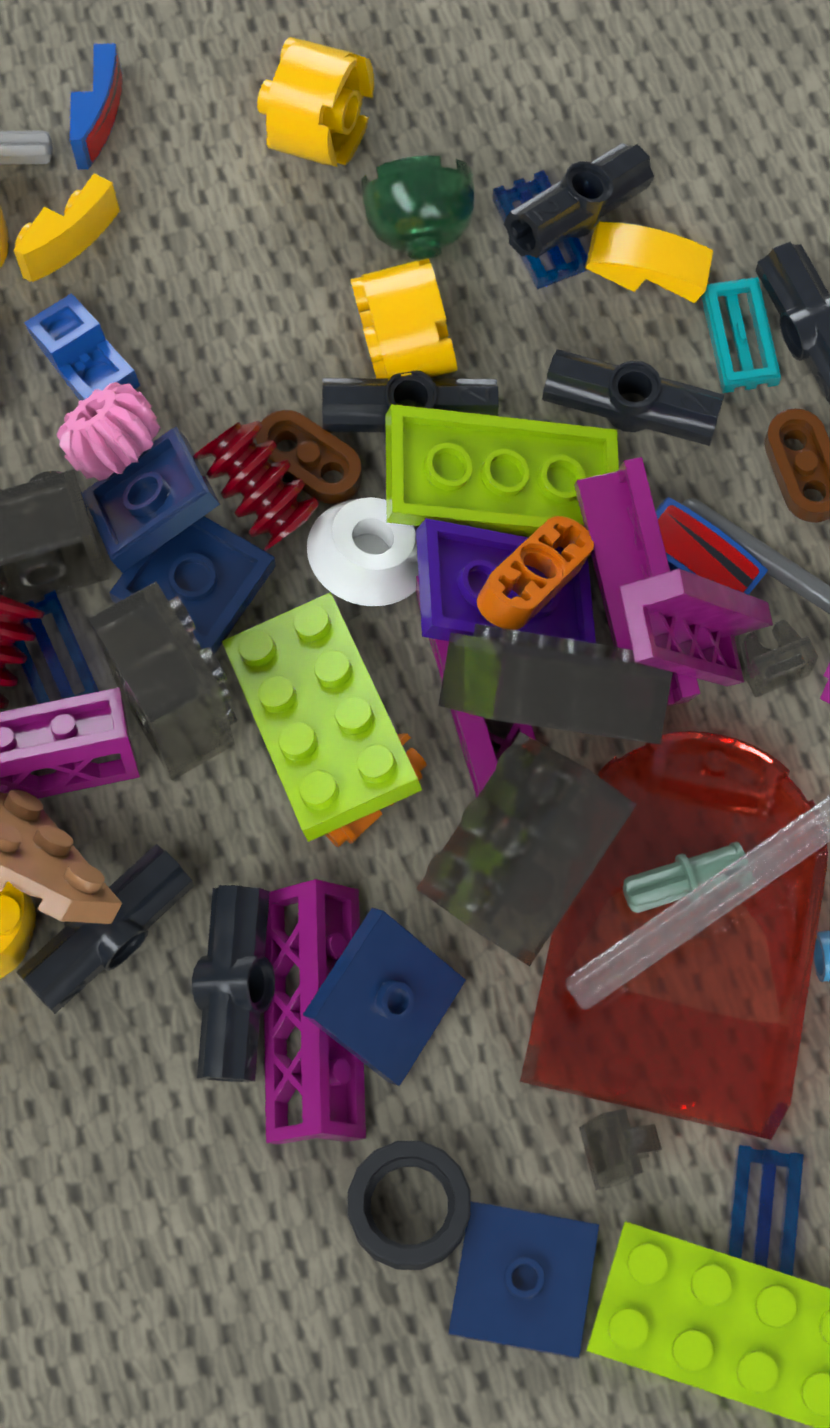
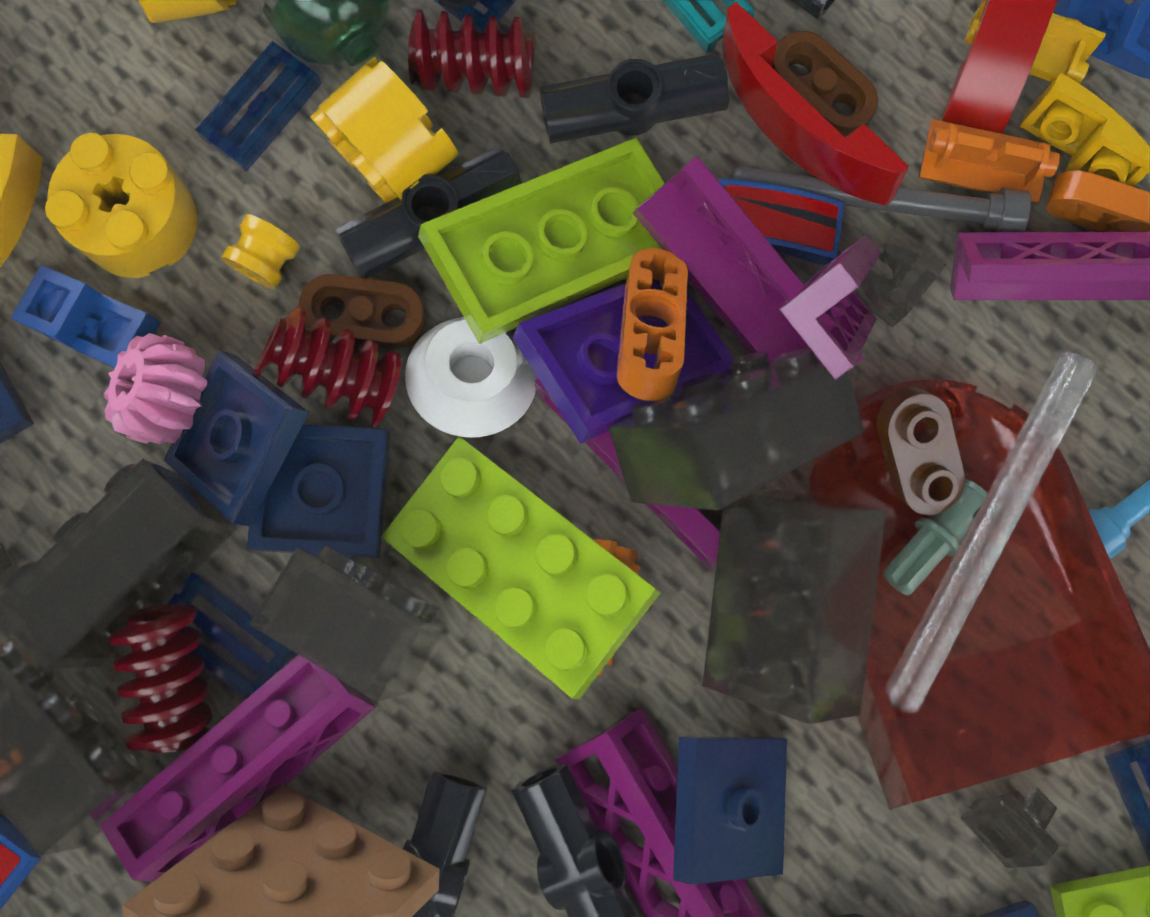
camera: 30 degrees left, 10 degrees up
none -> yellow brick [45,133,198,278]
none -> clear blue tile [195,41,322,172]
none -> yellow wheel [221,214,300,290]
none -> dark red piece [408,9,536,98]
none -> red slope [722,2,909,206]
none -> plate [877,387,965,515]

